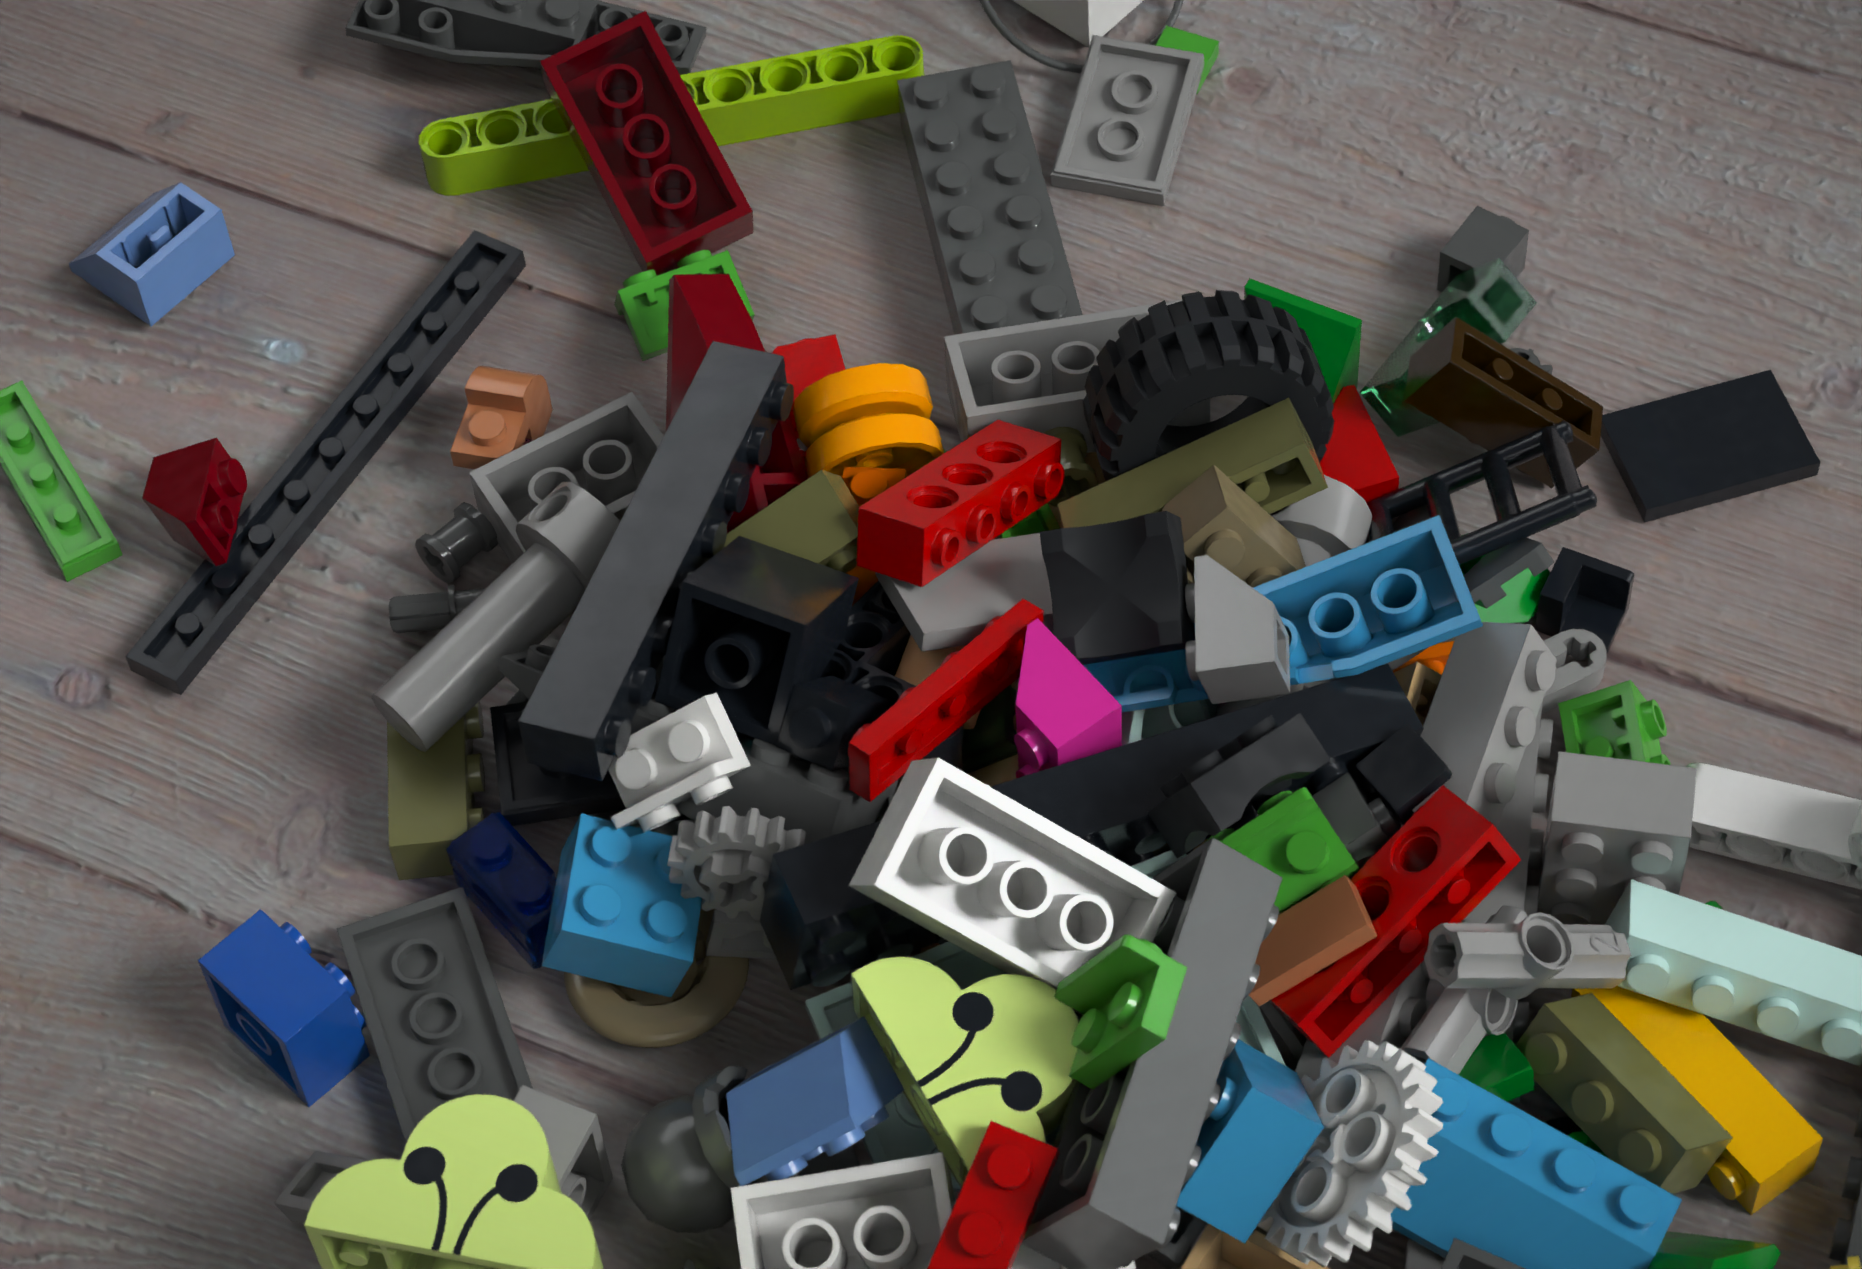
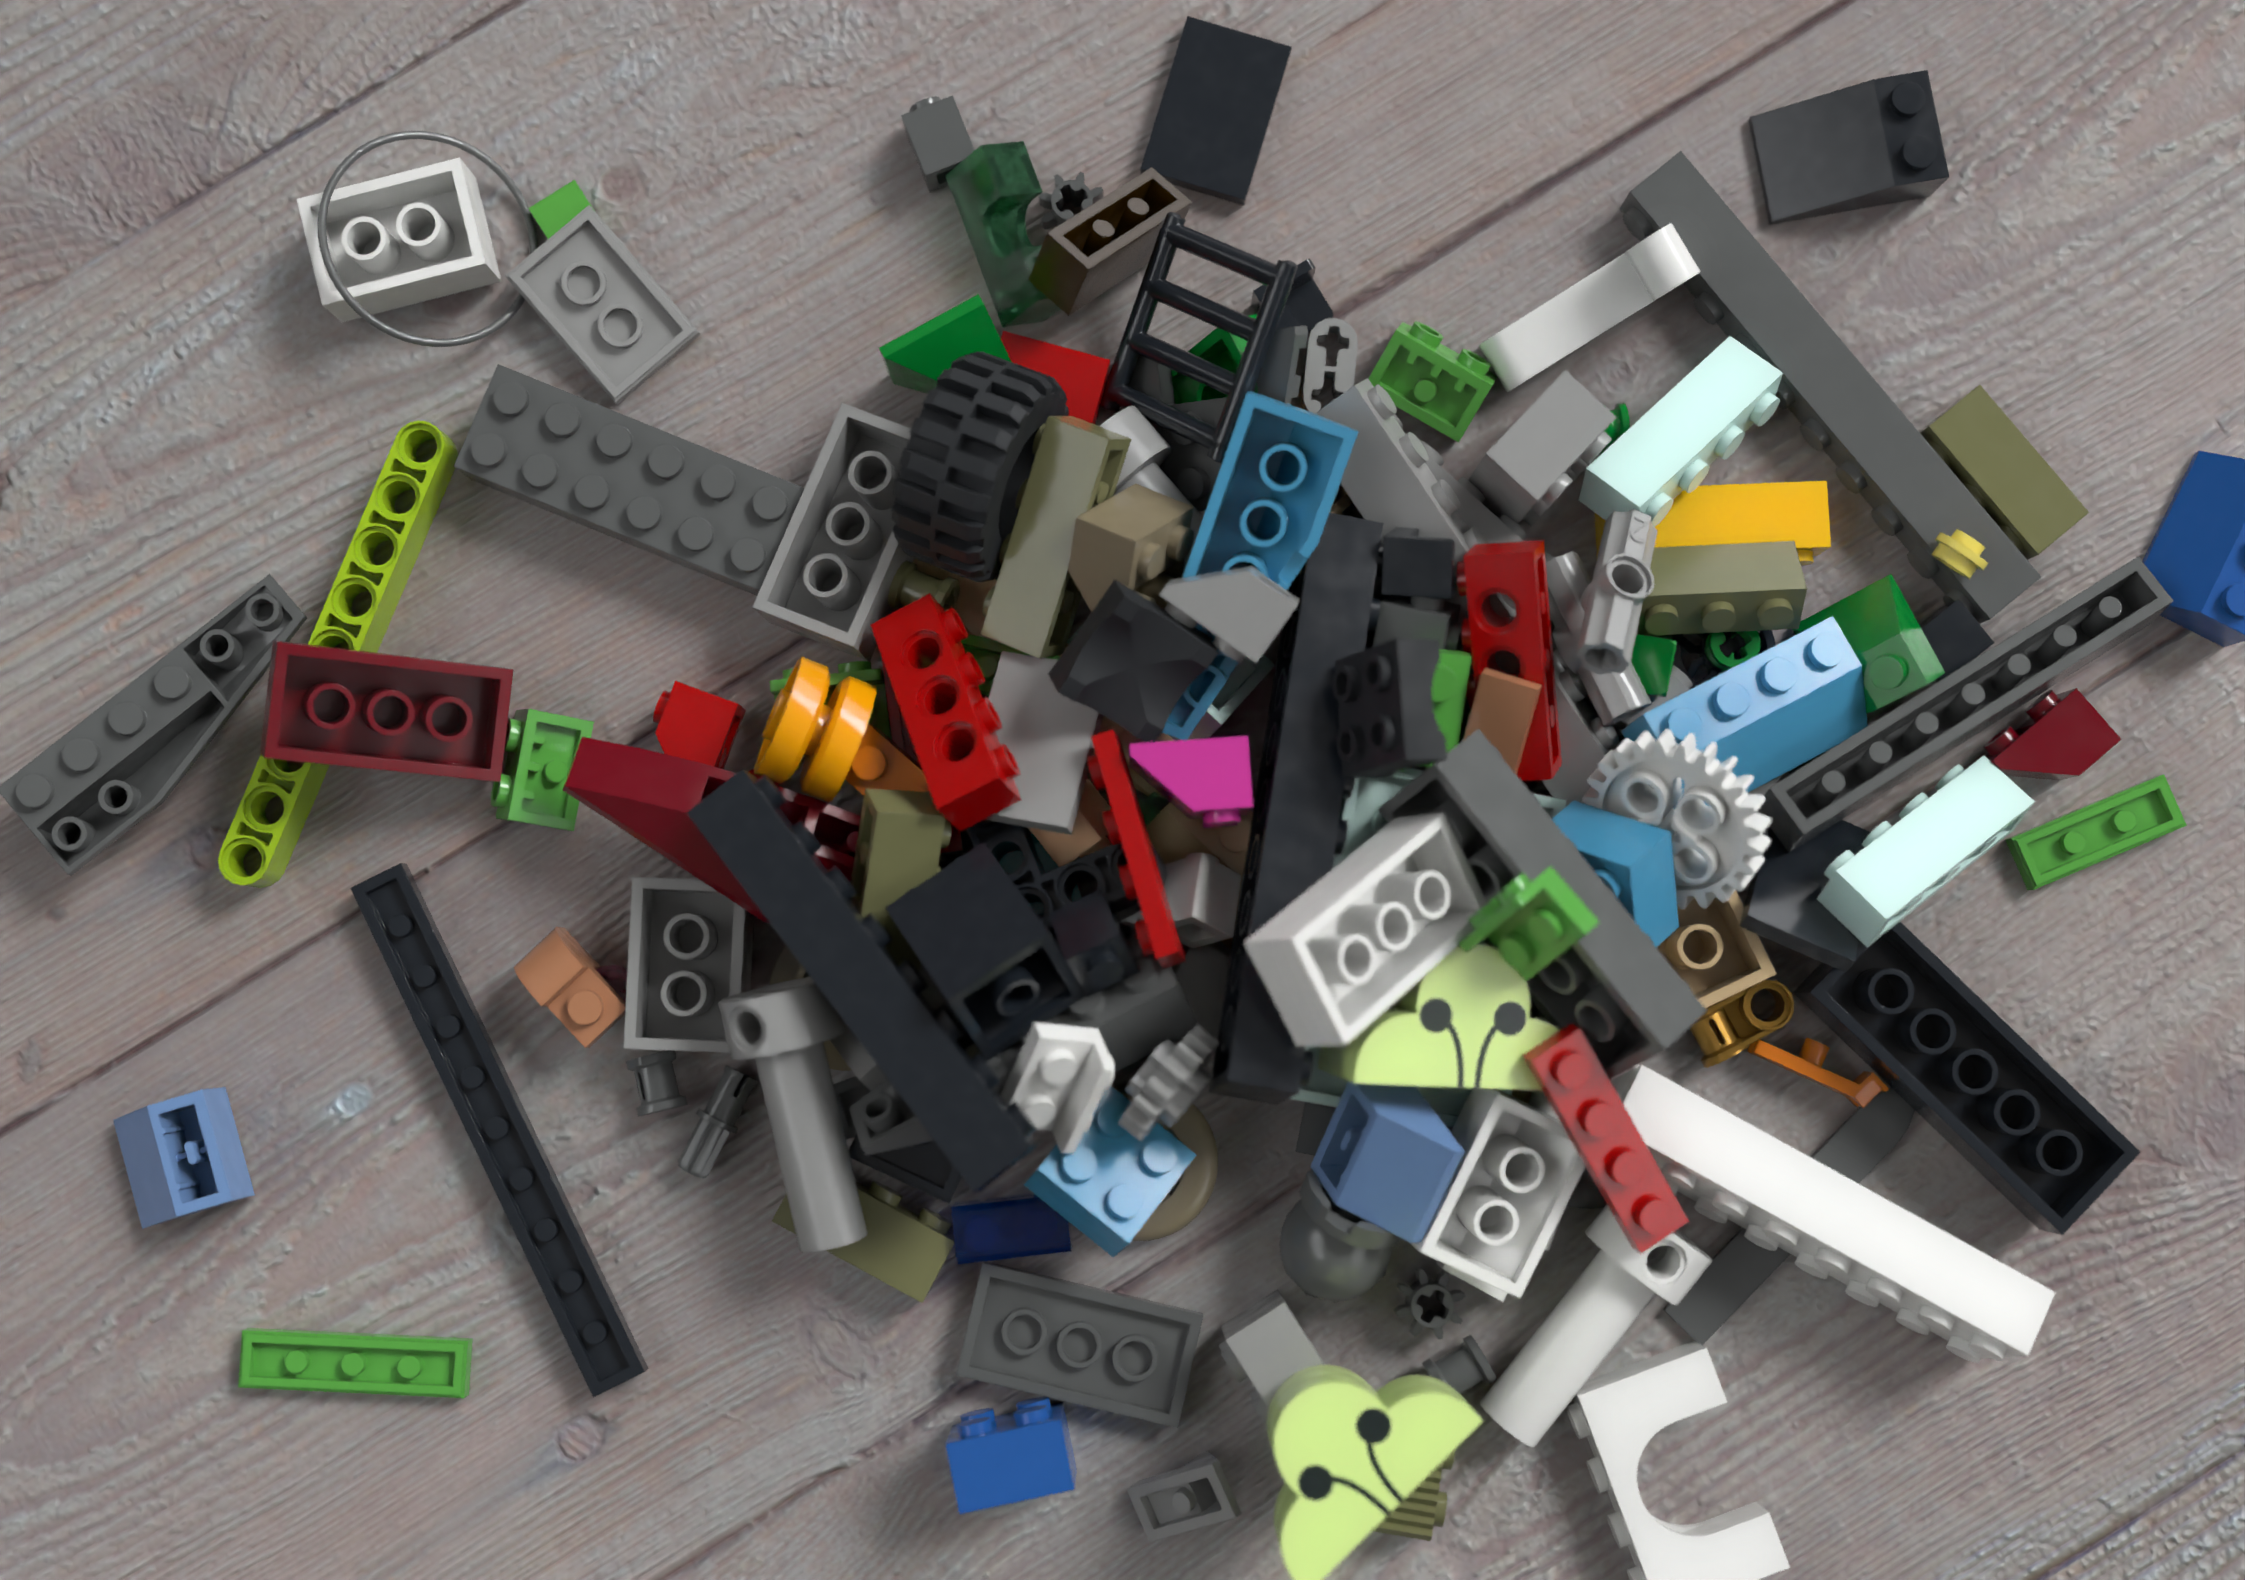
camera: 60 degrees left, 30 degrees up
dark red slope [142,437,247,566] -> none

